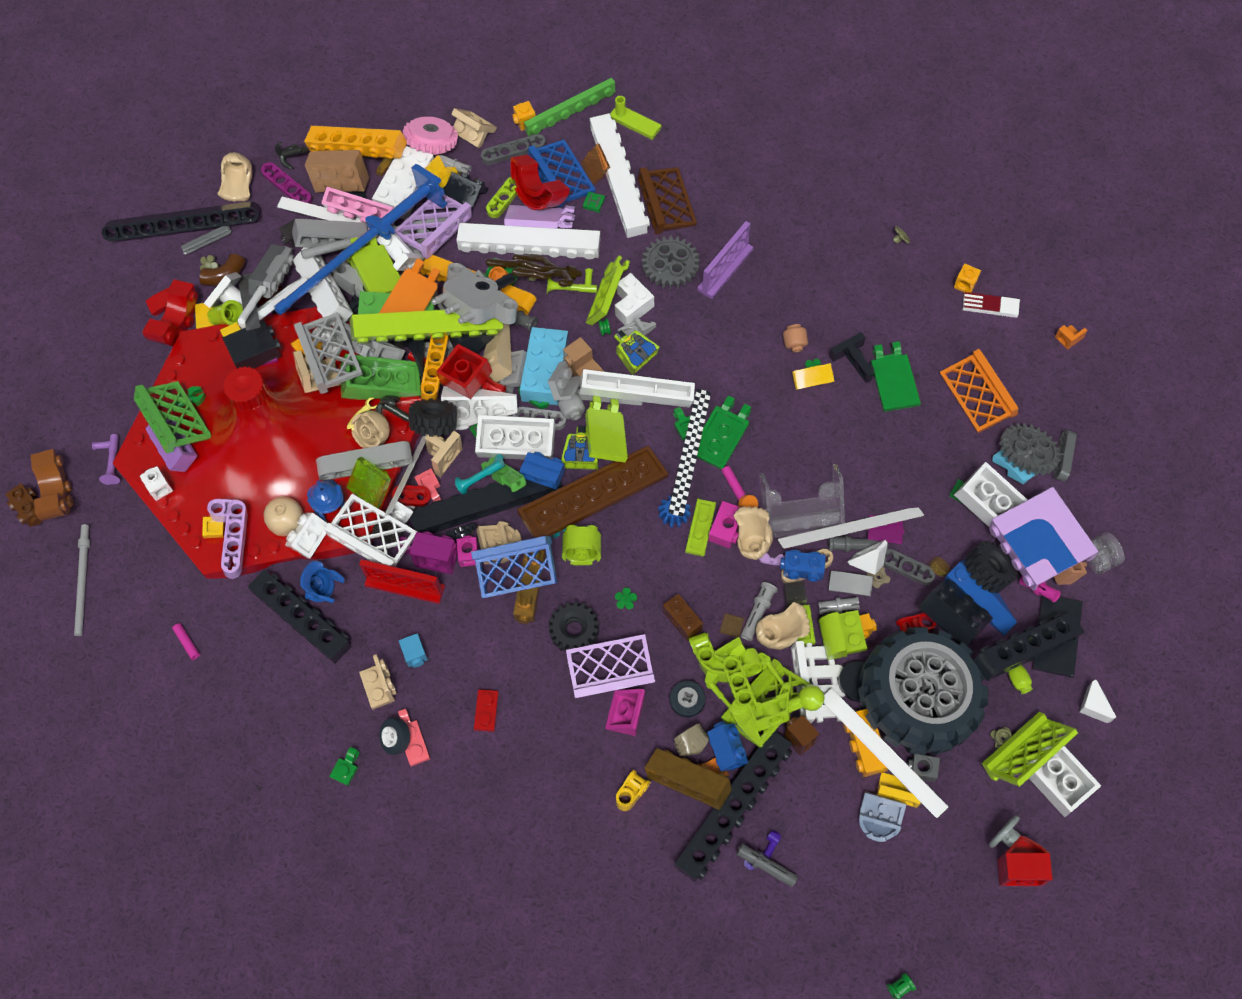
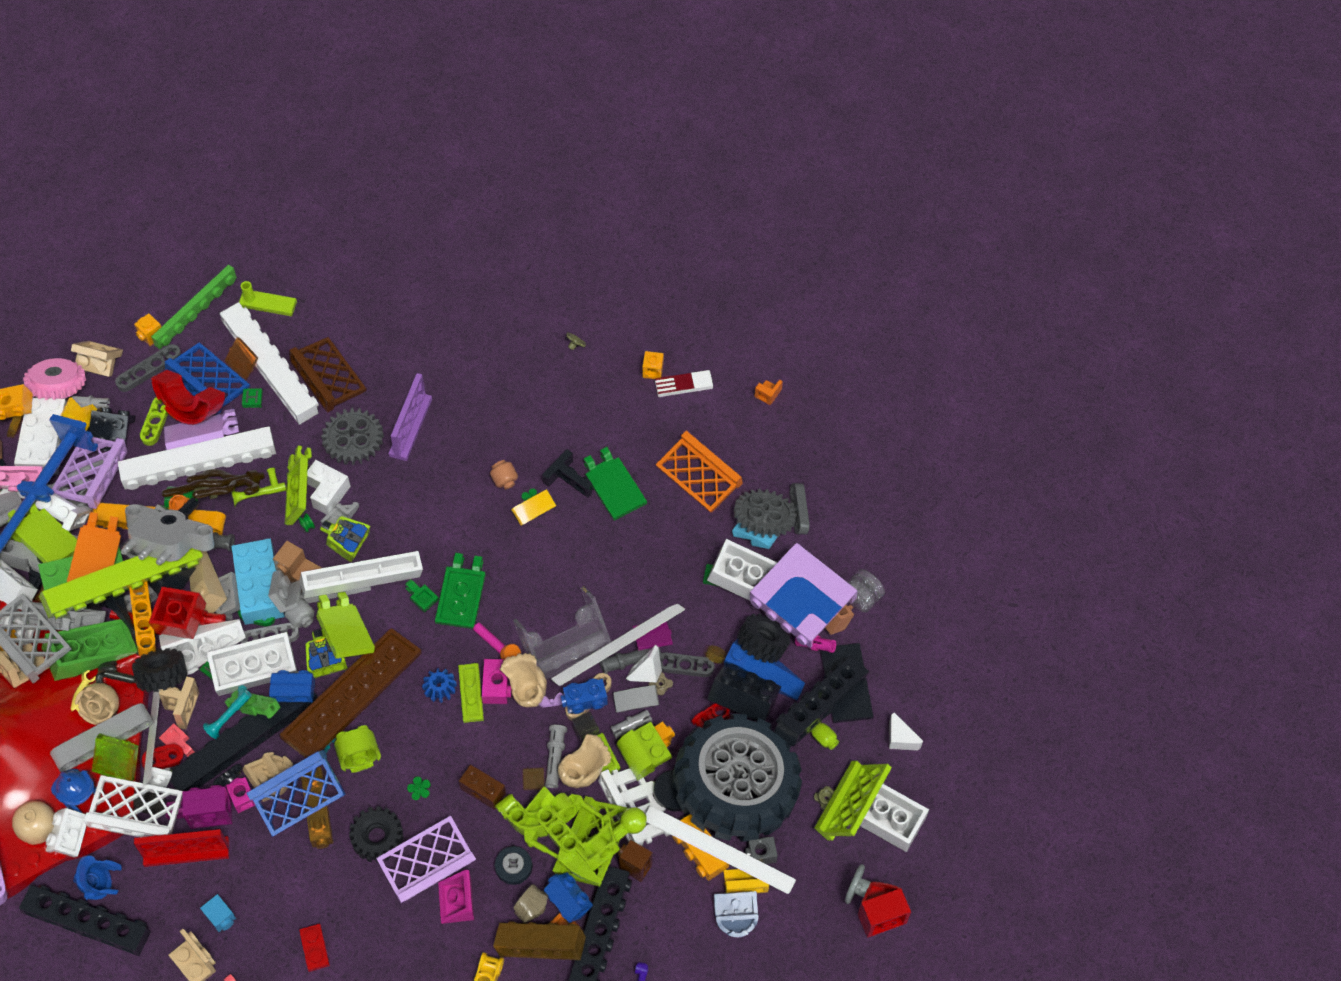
camera: 25 degrees left, 5 degrees down
sticker [669,389,711,517] -> none

